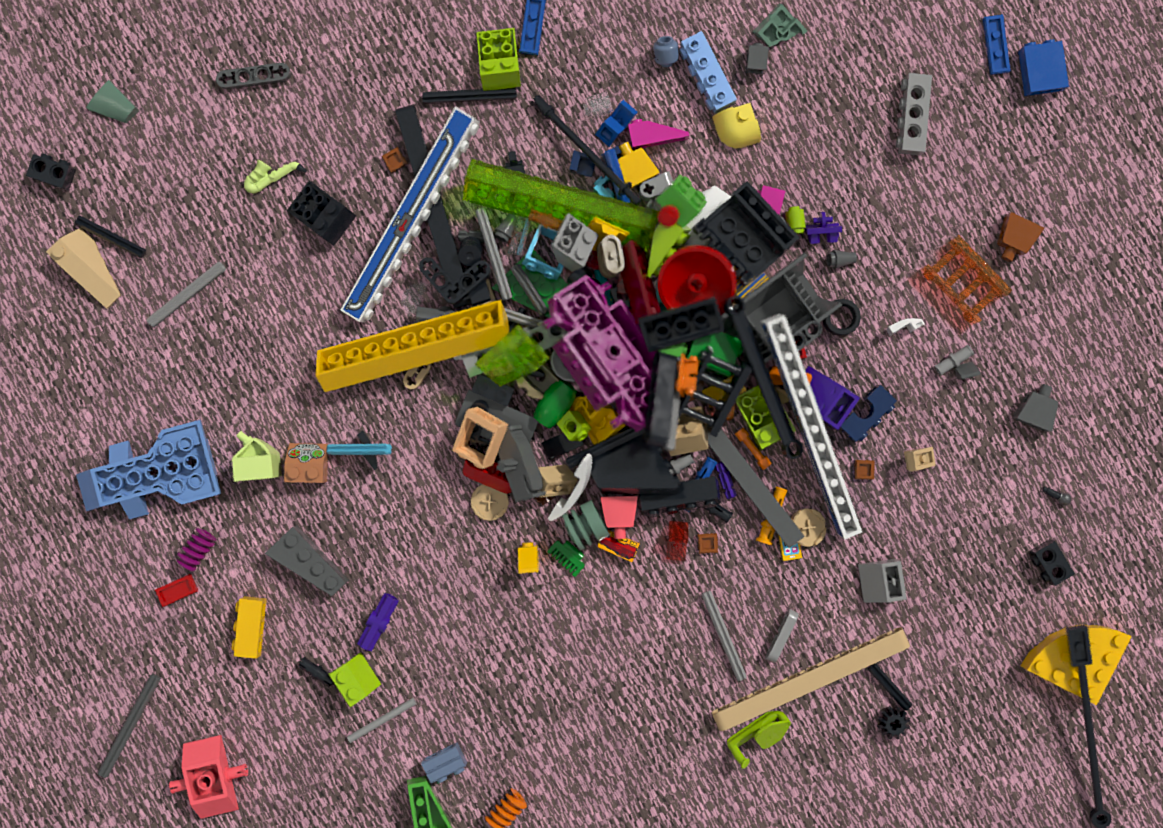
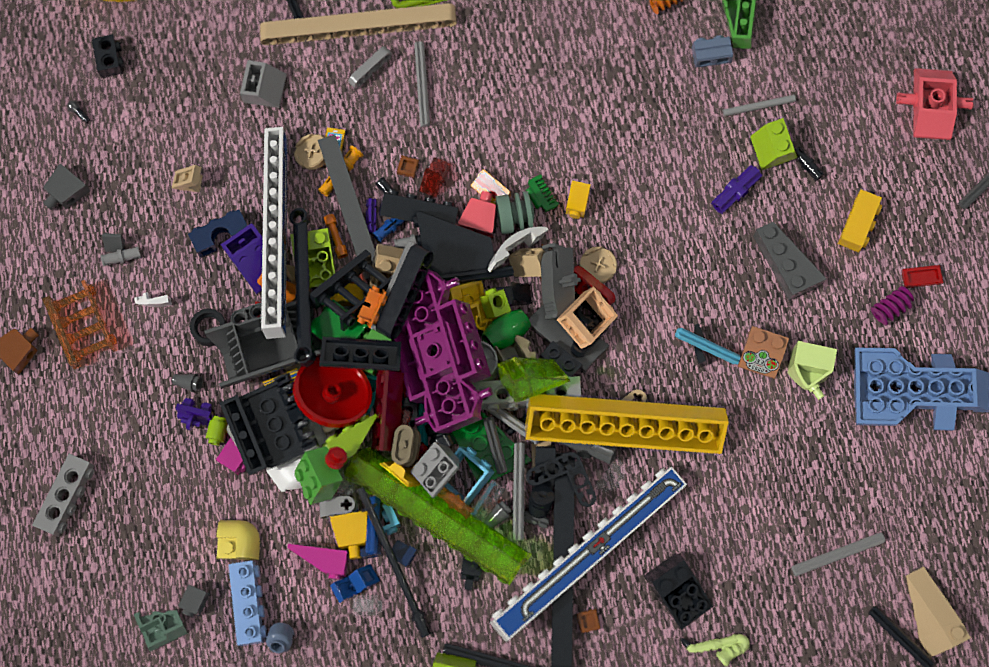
camera: 160 degrees left, 15 degrees down
dark orange tile [854,460,875,480] -> none

